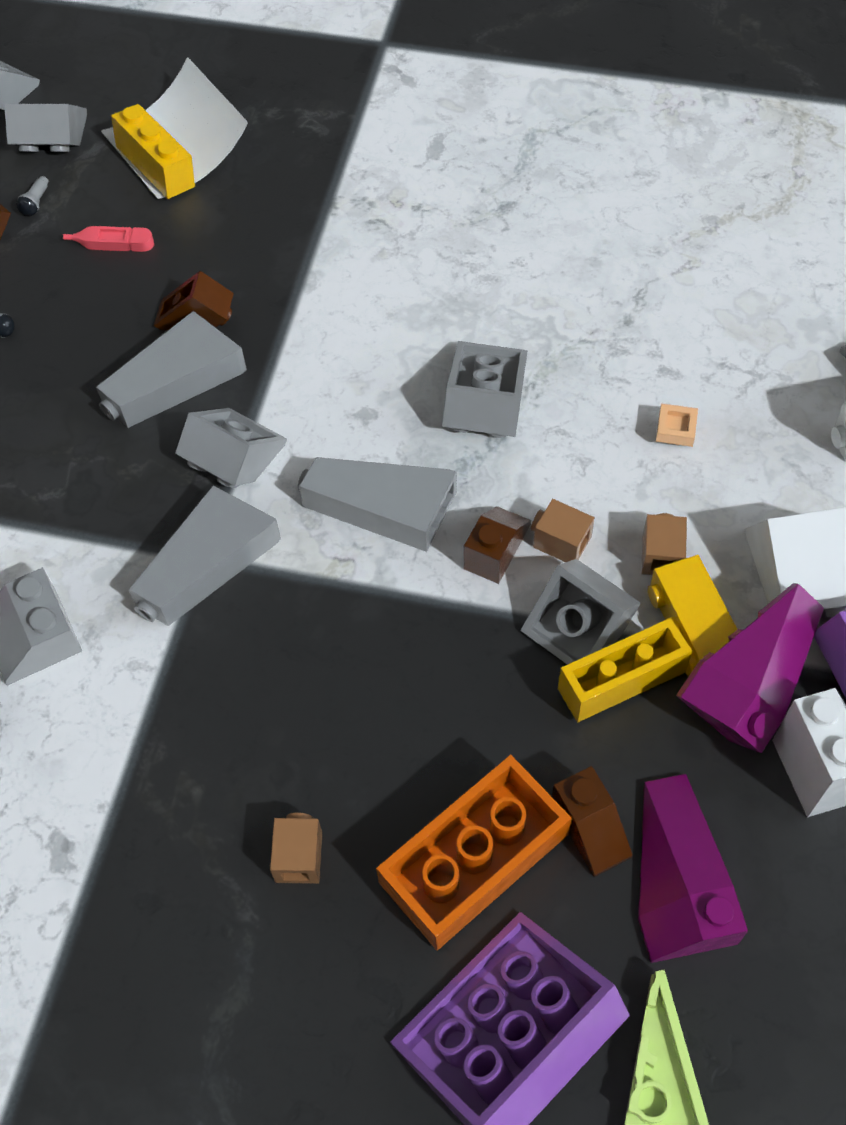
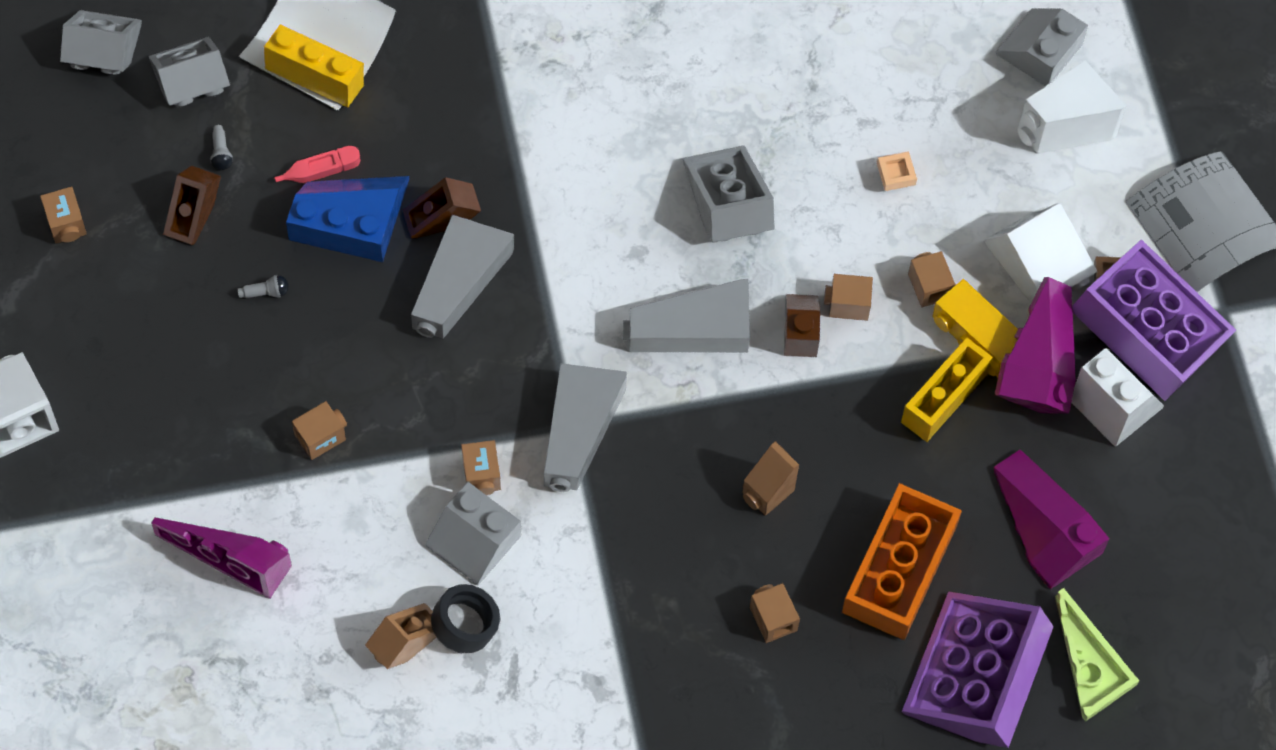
camera: 30 degrees left, 5 degrees up
light grey slope [175,408,287,488] -> none
light grey slope [520,559,641,665] -> none
reddish brown slope [552,766,633,877] -> none
none -> blue wedge [286,176,409,262]
none -> medium nougat brick [461,440,501,495]
none -> medium nougat slope [742,441,799,516]

